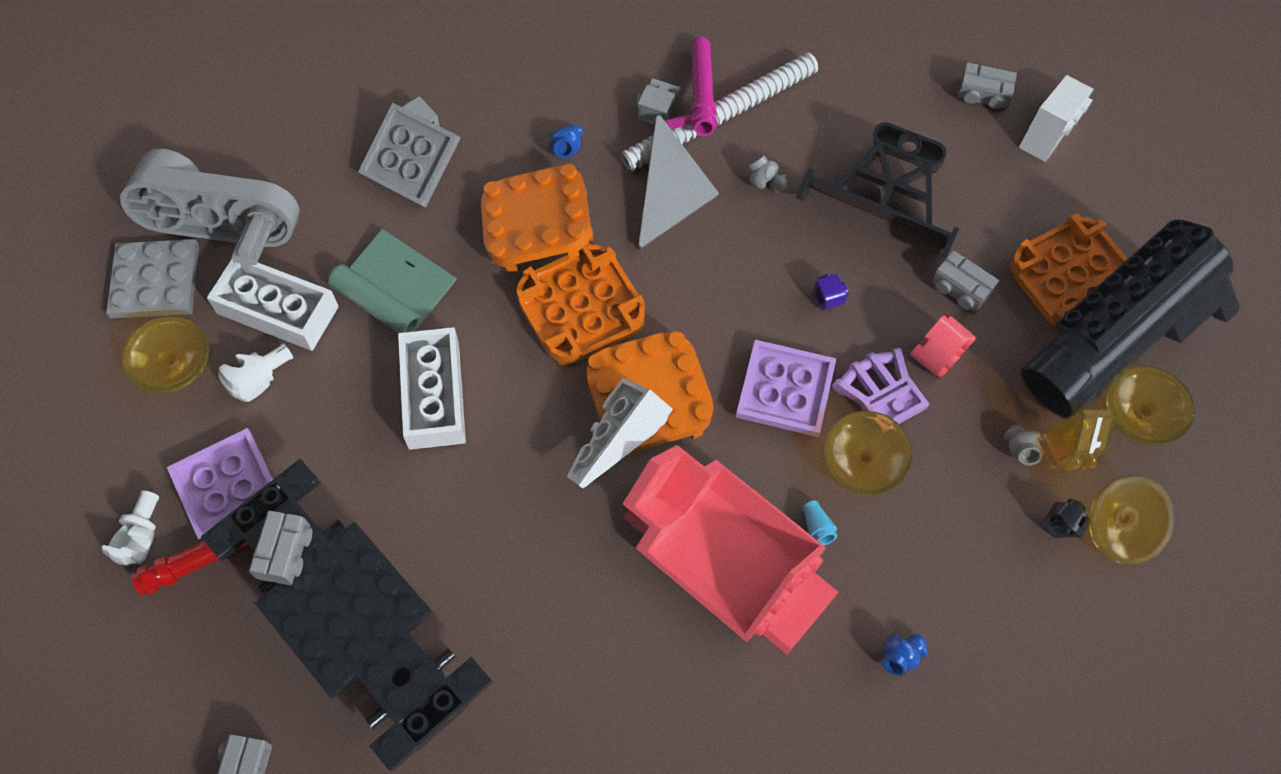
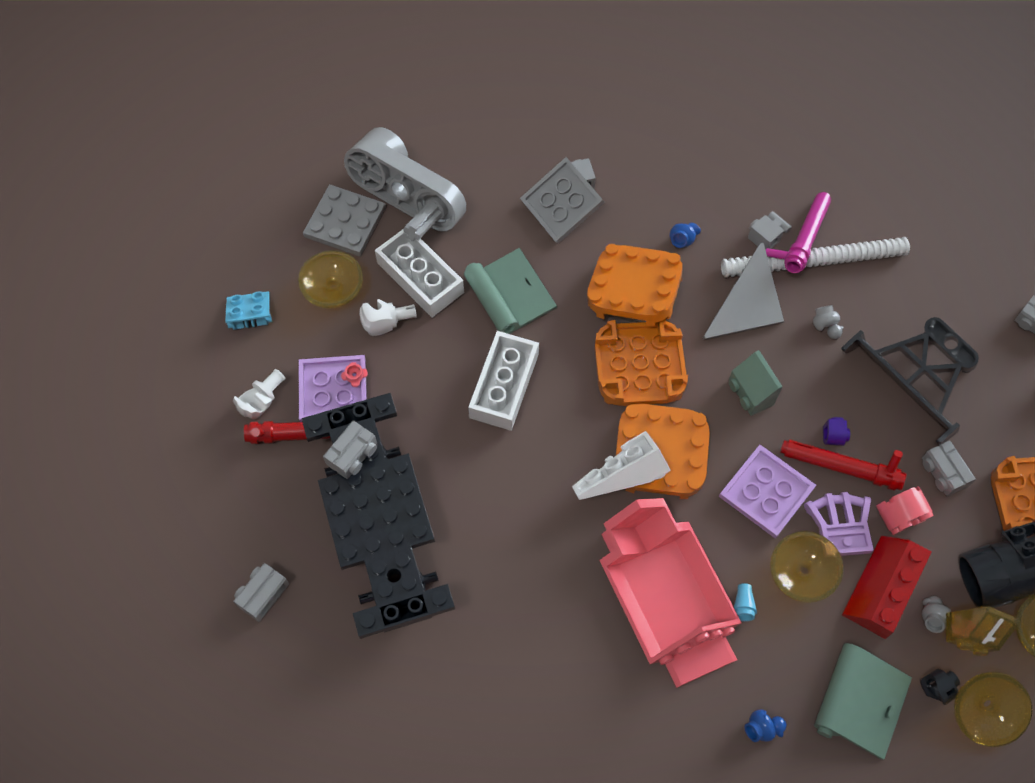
camera: 25 degrees right, 0 degrees up
none -> medium azure hinge [225,291,272,330]
none -> coral plate [341,362,368,387]
none -> sand green slope [729,350,782,416]
none -> red cylinder [780,439,906,491]
none -> sand green door [814,643,912,760]
none -> red slope [842,536,932,639]

